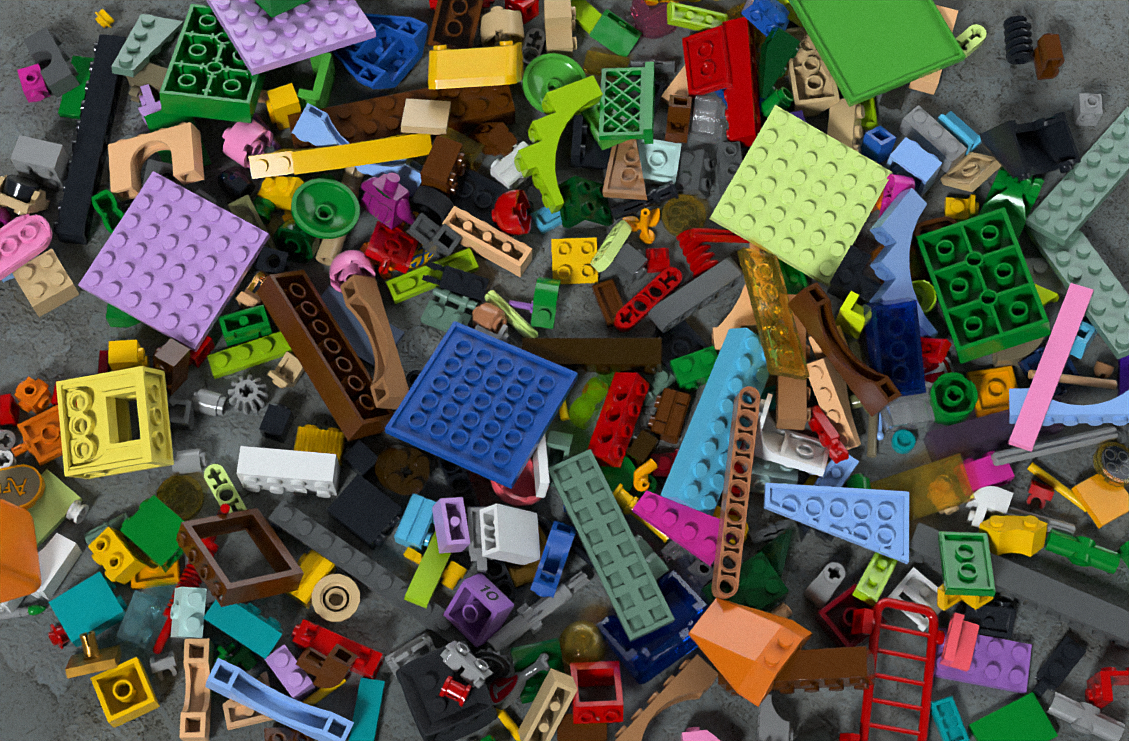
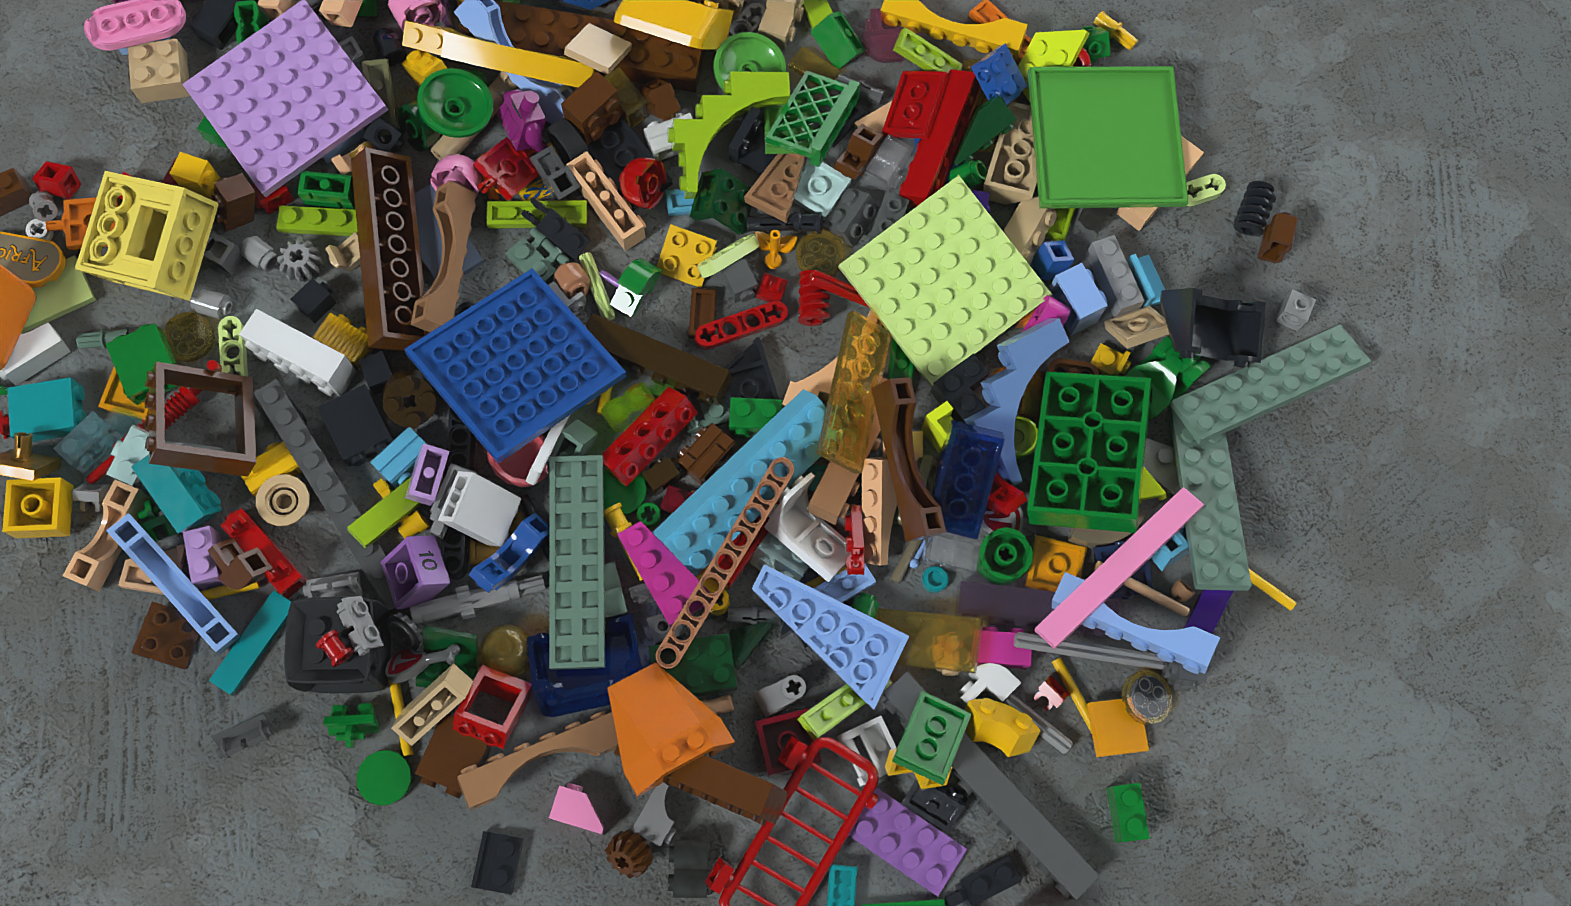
camera: 20 degrees right, 5 degrees up
orange brick [14,376,52,415] -> none
white bush [66,500,89,524] -> none
yellow brick [88,526,146,585] -> none
green wheel [253,197,276,224] -> none
light orange arm [633,458,658,492] -> none
dark grey beam [648,257,746,333] -> none
coral panel [939,612,979,672] -> none
green piece [1044,529,1121,574] -> none

